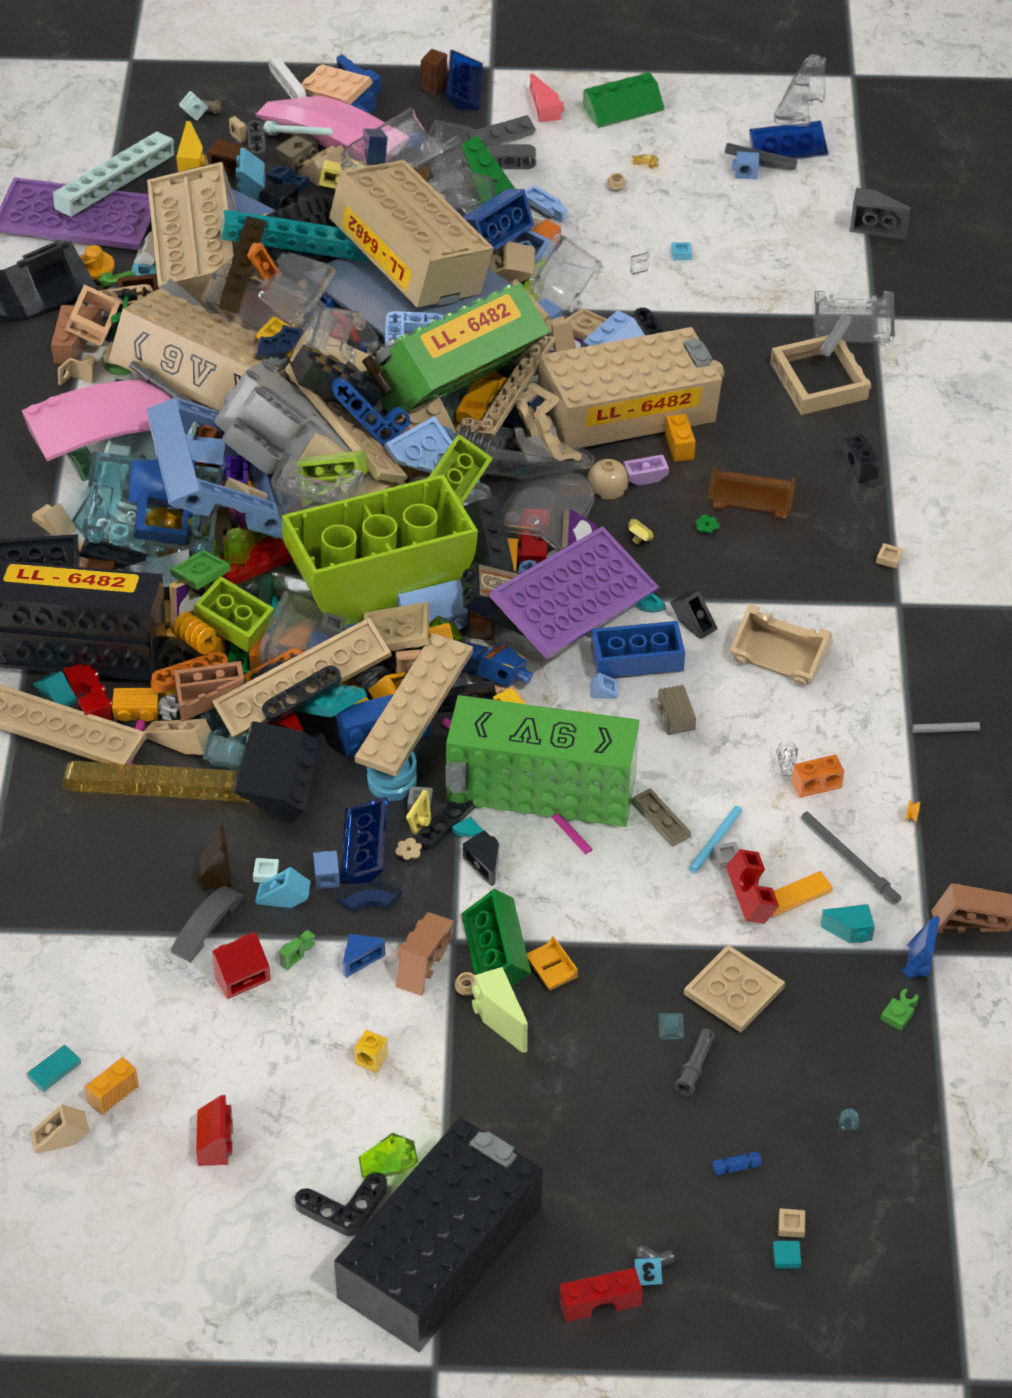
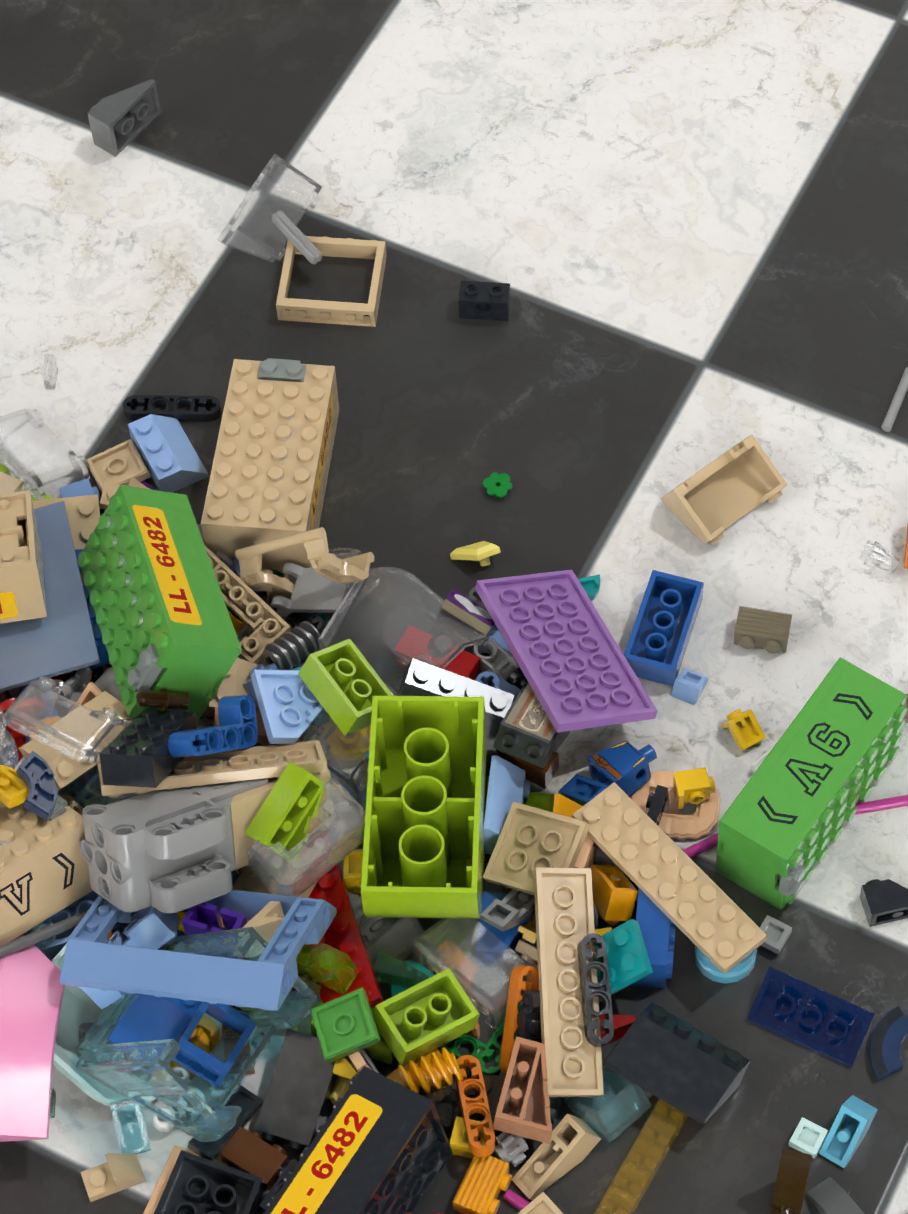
camera: 60 degrees left, 10 degrees up
medium blue brick [313,851,340,889] -> none
light blue beam [385,311,444,346] -> none
tan plant [395,838,421,860] -> none
light yellow piece [406,789,431,836] -> none
black beam [416,800,476,850] -> none
teal tile [452,816,483,837] -> none
tan cylinder [587,459,629,499] -> none
lavender slope [623,455,669,486] -> none
light orange brick [665,414,696,462] -> none
black slope [670,590,718,639] -> none
medium azure tile [671,242,692,260] -> none
clear orange windscreen [707,465,798,518] -> none
tan plate [876,543,904,569] -> none

